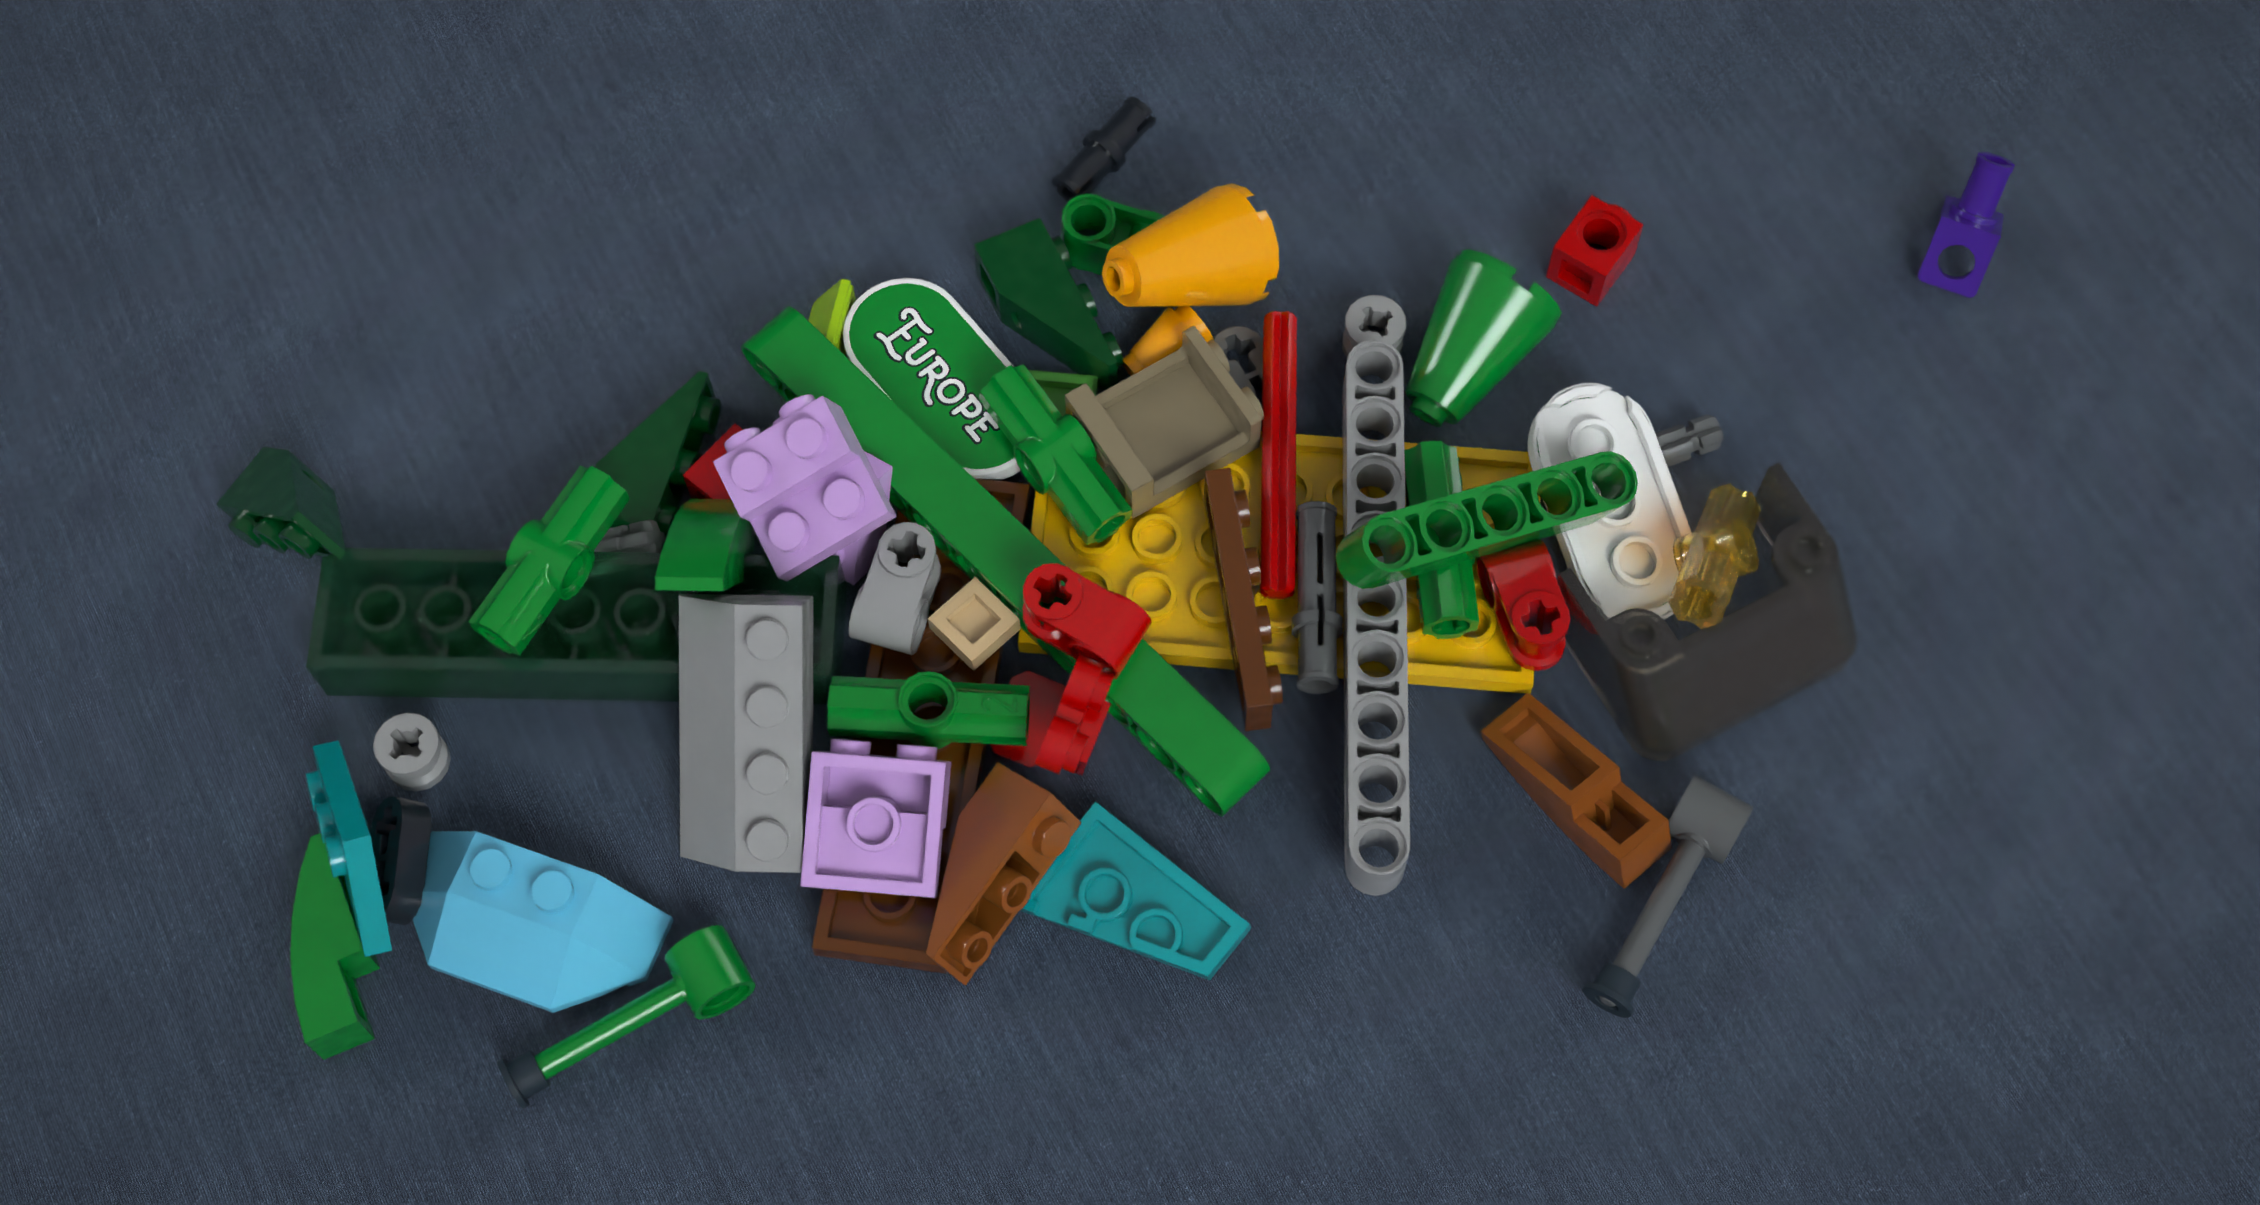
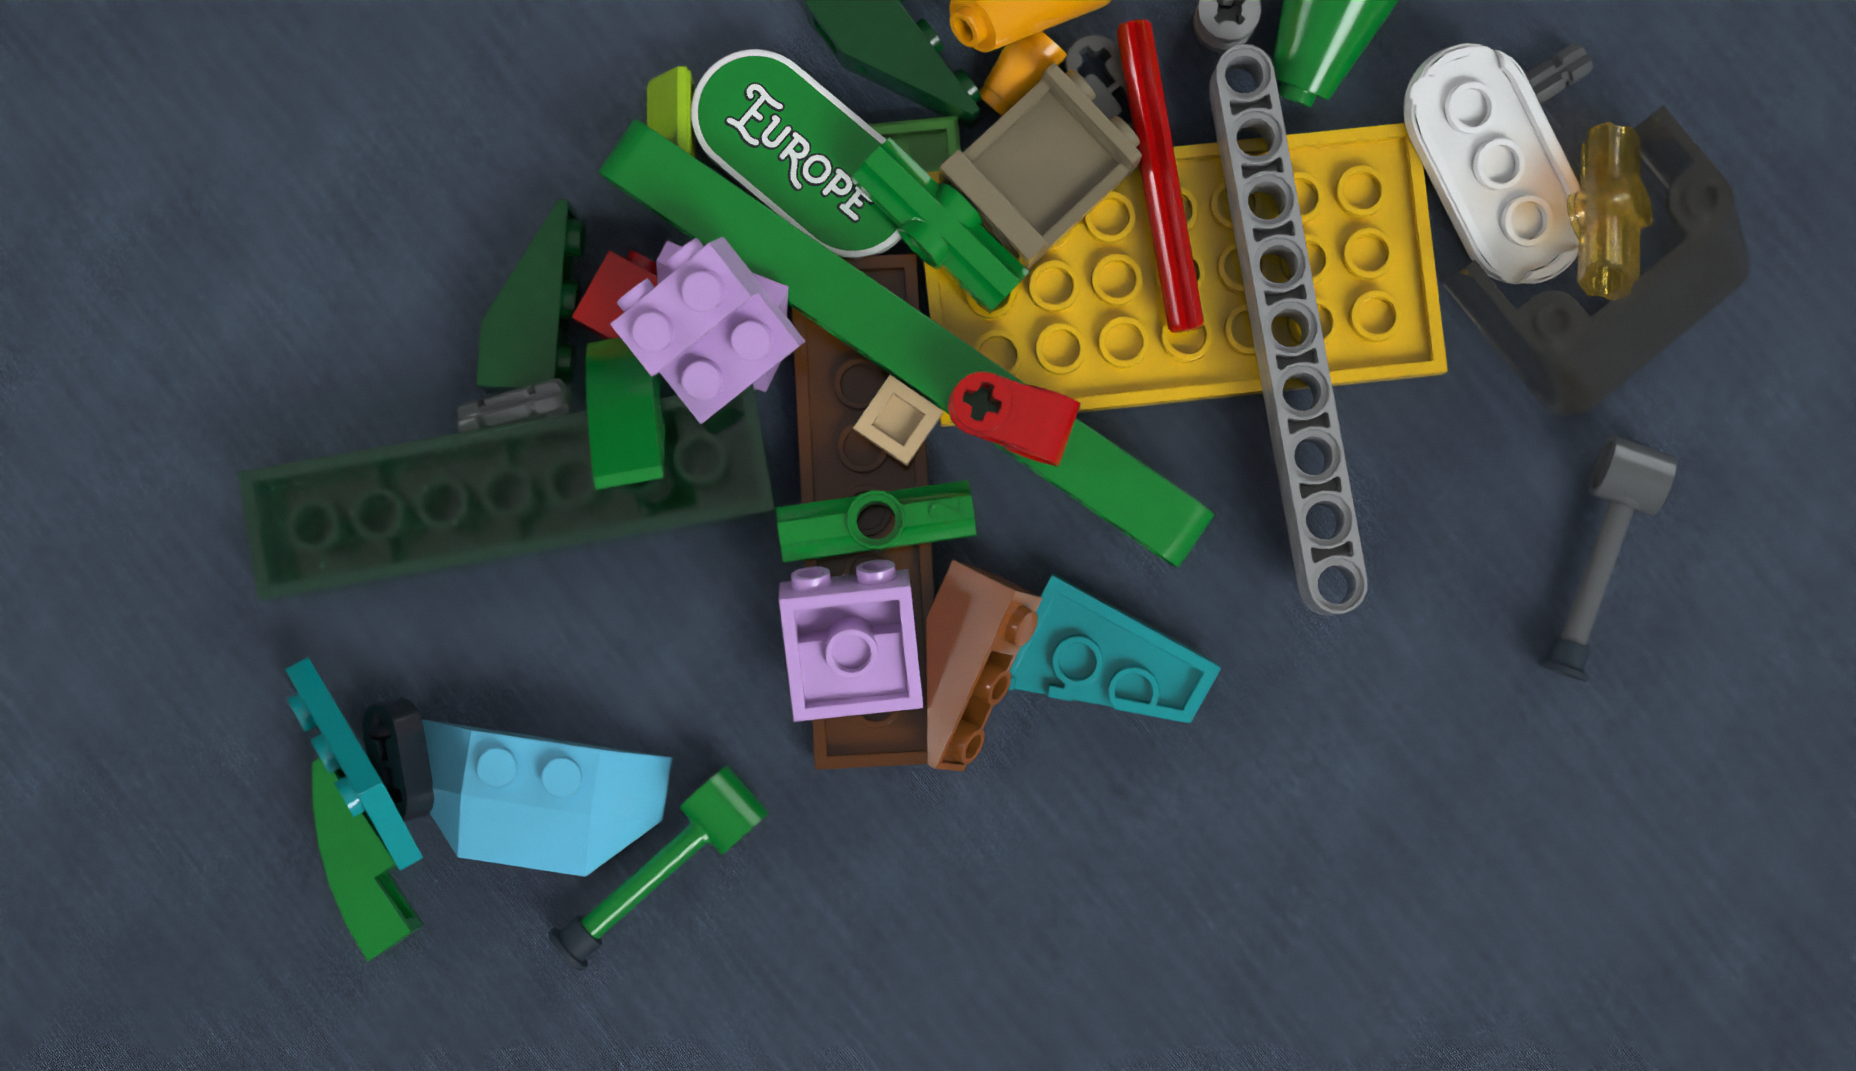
camera: 15 degrees left, 20 degrees up
dark green slope [216,447,346,560] -> none
light grey wheel [373,713,451,792] -> none
green piece [469,465,630,656] -> none
light grey slope [679,594,813,873] -> none
light grey piece [849,522,942,655] -> none
red piece [990,654,1115,776] -> none
reddish brown plate [1204,468,1283,732] -> none
dark grey pin [1292,501,1343,694] -> none
green beam [1336,451,1638,589] -> none
green piece [1404,441,1479,639] -> none
red piece [1476,539,1571,671] -> none
dark orange slope [1481,693,1672,889] -> none

